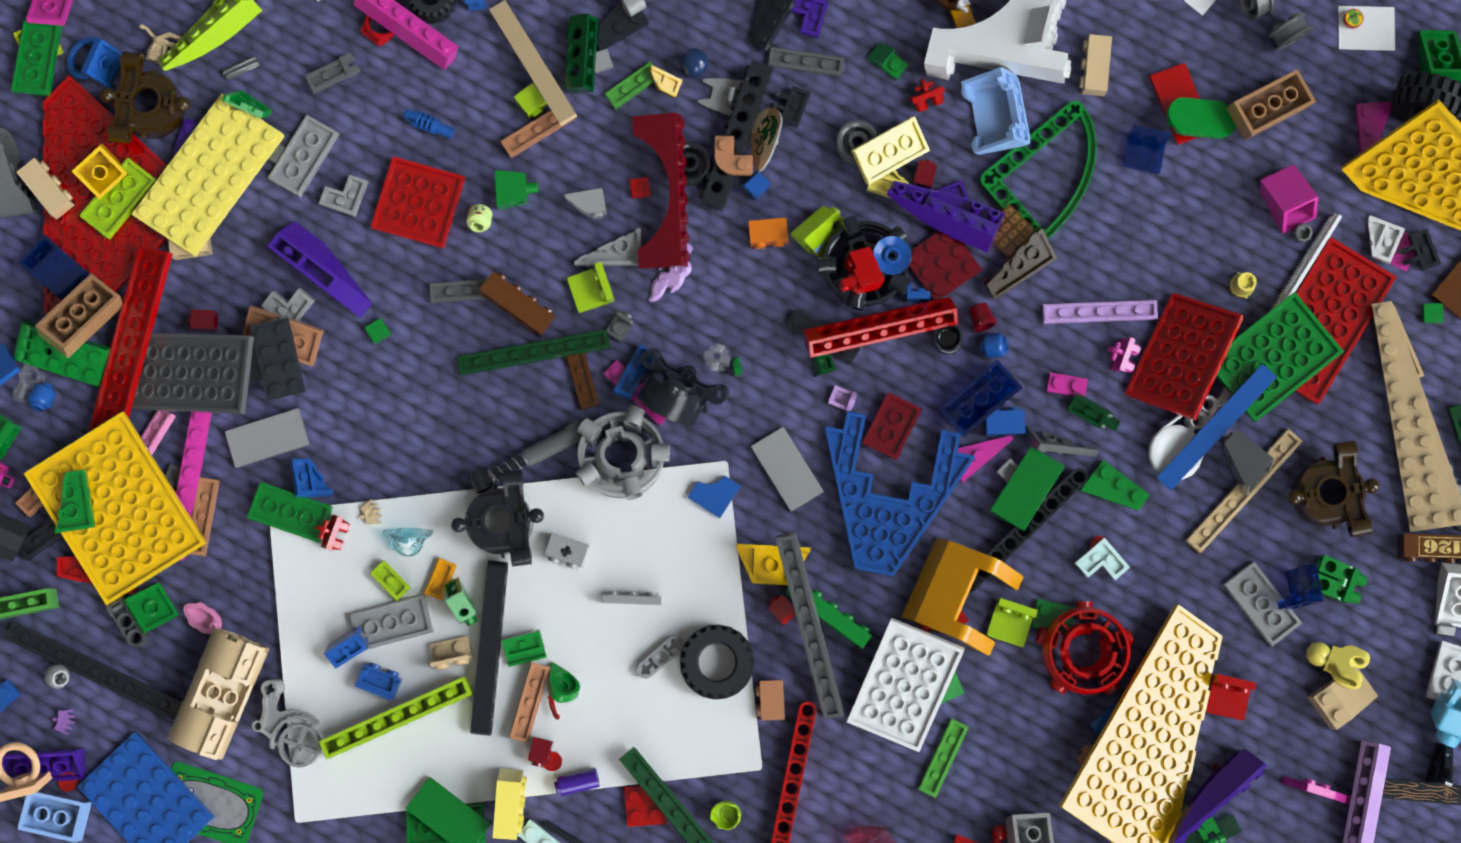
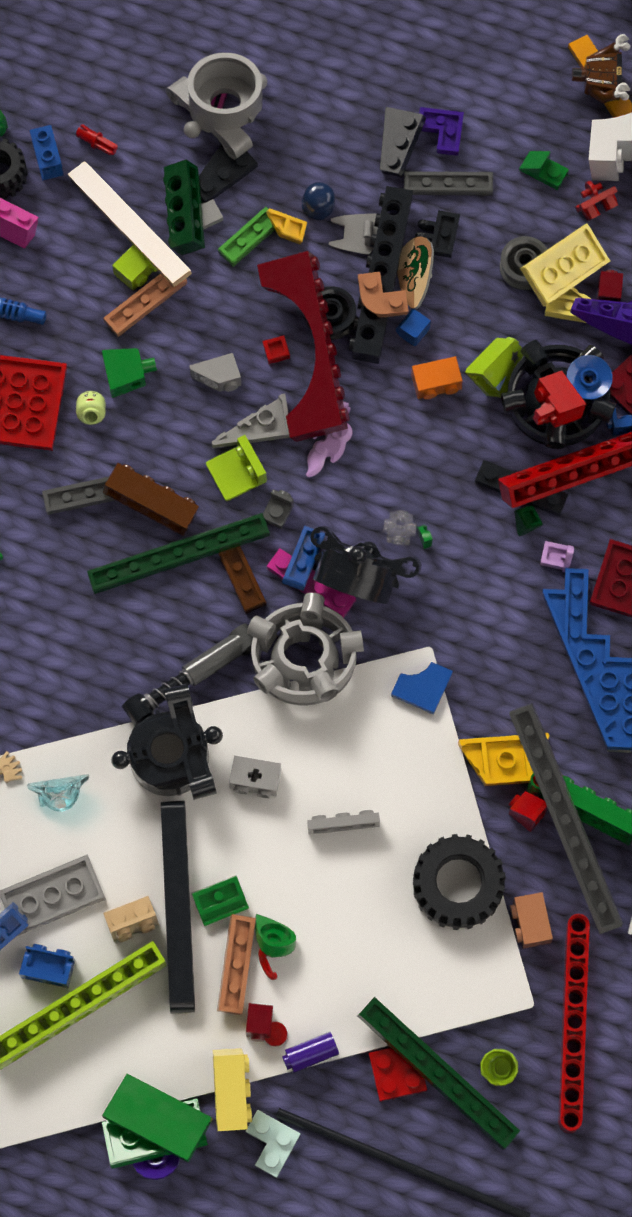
camera: 10 degrees left, 10 degrees down
lime plate [370,560,412,601] -> none
light orange tile [424,558,457,601] -> none
torso [441,577,477,626] -> none
light grey beam [637,635,684,679] -> none
light grey tile [751,426,824,512] -> none

